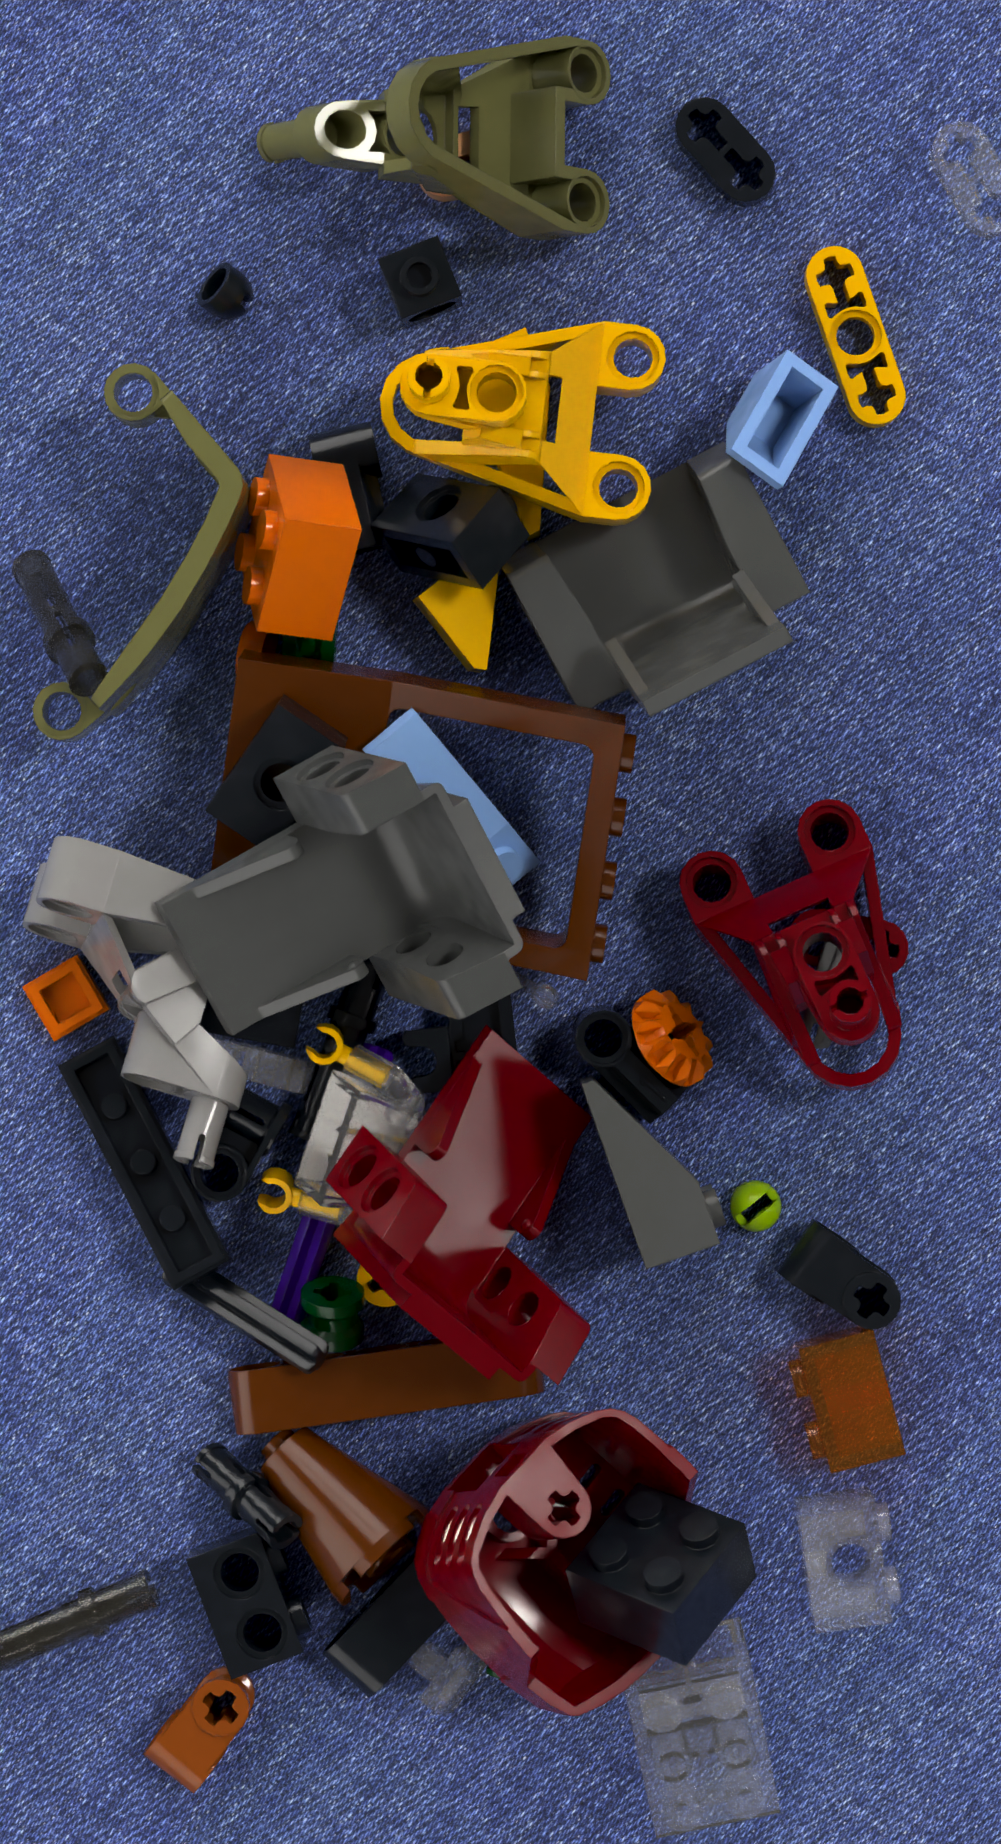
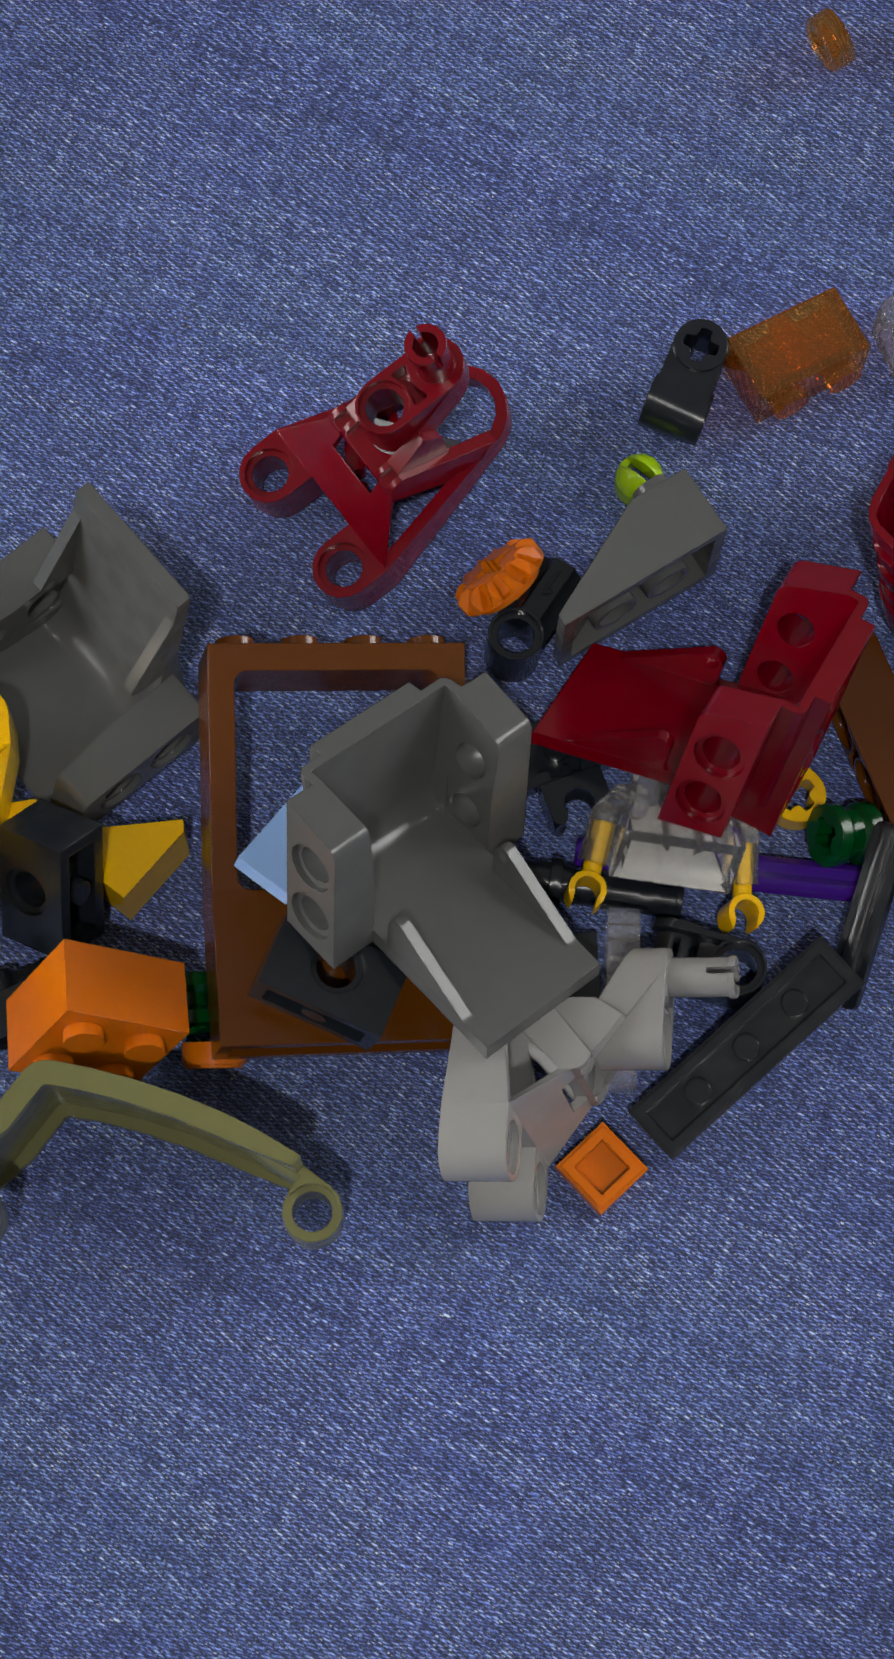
camera: 105 degrees left, 15 degrees down
clear smoke pin [12,550,108,697] -> none

